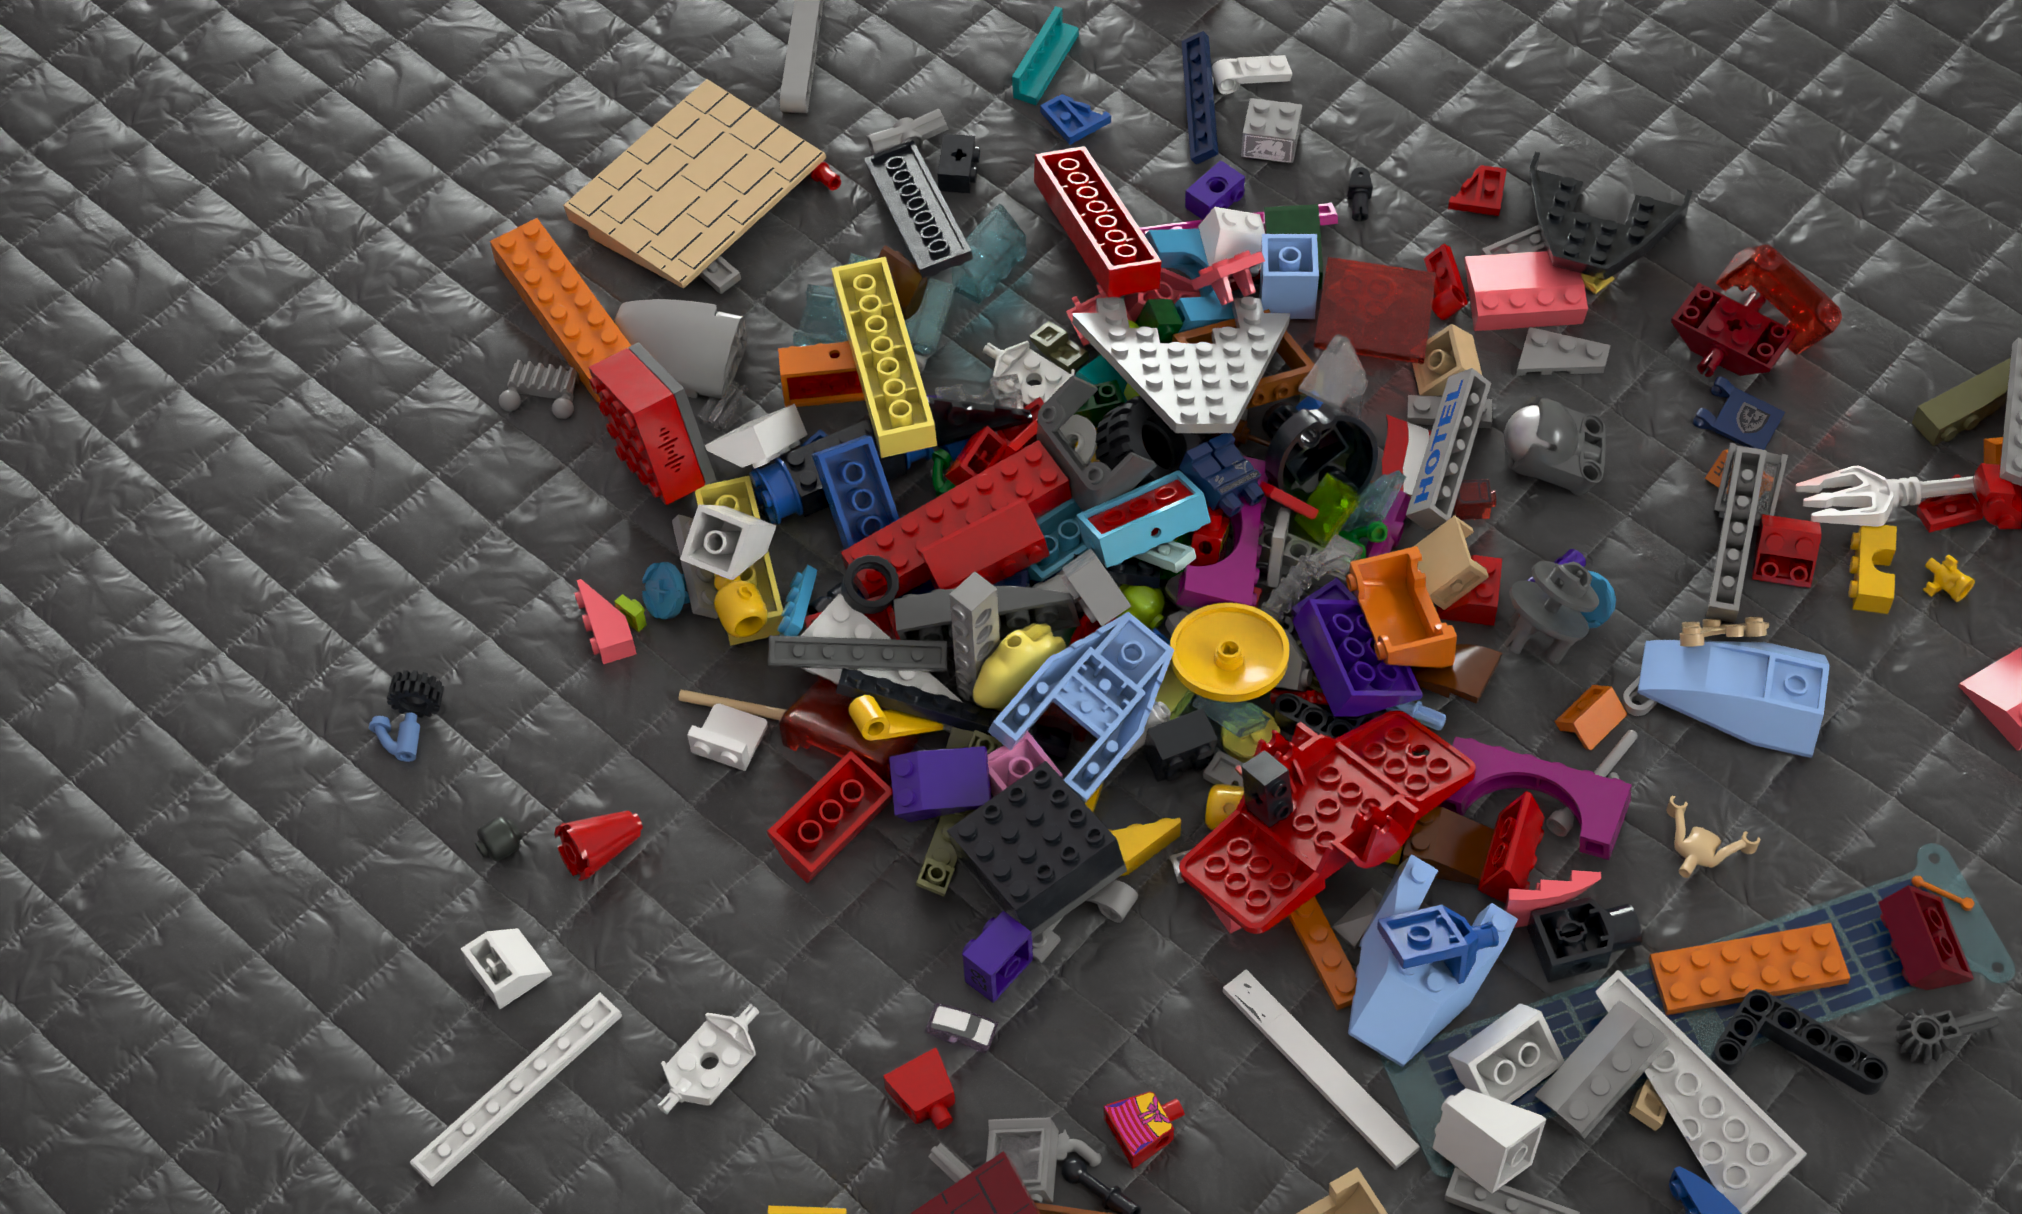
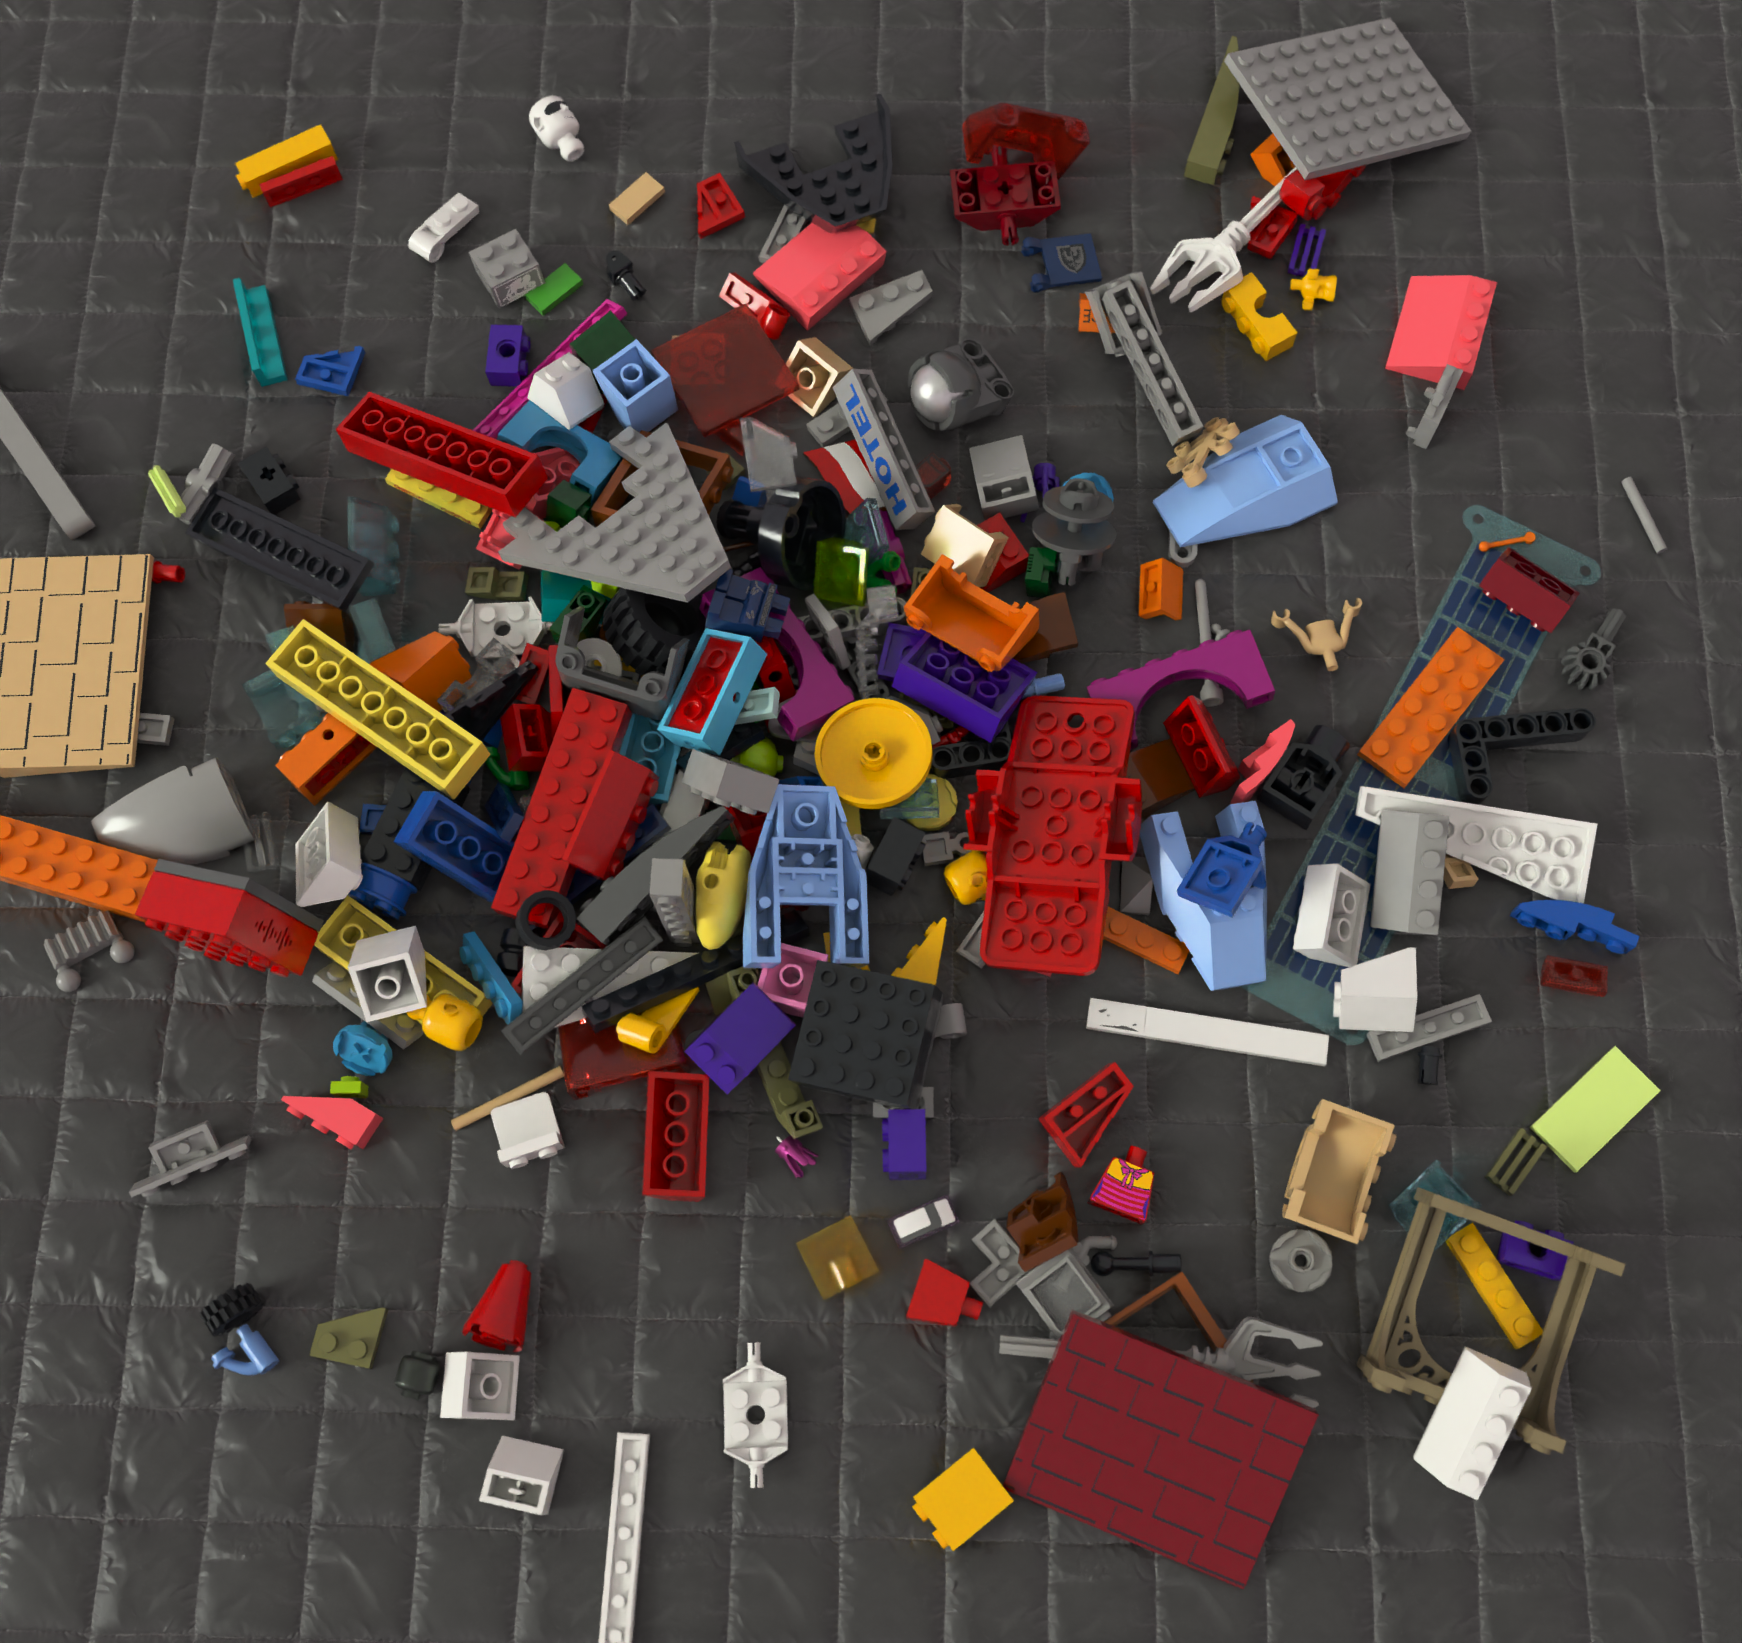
camera: 40 degrees left, 15 degrees up
dark blue plate [1181,31,1218,165] -> none
coral plate [1191,250,1265,305] -> none
black brick [1241,750,1293,828] -> none
red tile [1260,481,1319,519] -> none
red slope [1752,514,1822,588] -> none
none -> light grey bracket [129,1120,252,1198]
none -> yellowish green axle [148,465,186,517]
none -> olive wing [309,1308,388,1369]
none -> orange slope [370,631,474,712]
none -> light yellow plate [385,469,492,529]
none -> white slope [440,1352,520,1420]
none -> dark blue plate [485,781,525,842]
none -> bright green tile [525,263,584,316]
none -> white piece [529,95,584,162]
none -> tan tile [609,172,665,225]
none -> flat silver piece [775,1135,819,1178]
none -> clear yellow plate [796,1215,879,1300]
none -> light grey slope [969,435,1040,520]
none -> light grey tile [969,1219,1035,1308]
none -> reddish brown slope [1006,1172,1078,1272]
none -> dark green piece [1025,547,1069,598]
none -> red wedge [1038,1062,1134,1168]
none -> dark purple tile [1287,224,1326,277]
none -> light grey piece [1406,364,1463,449]

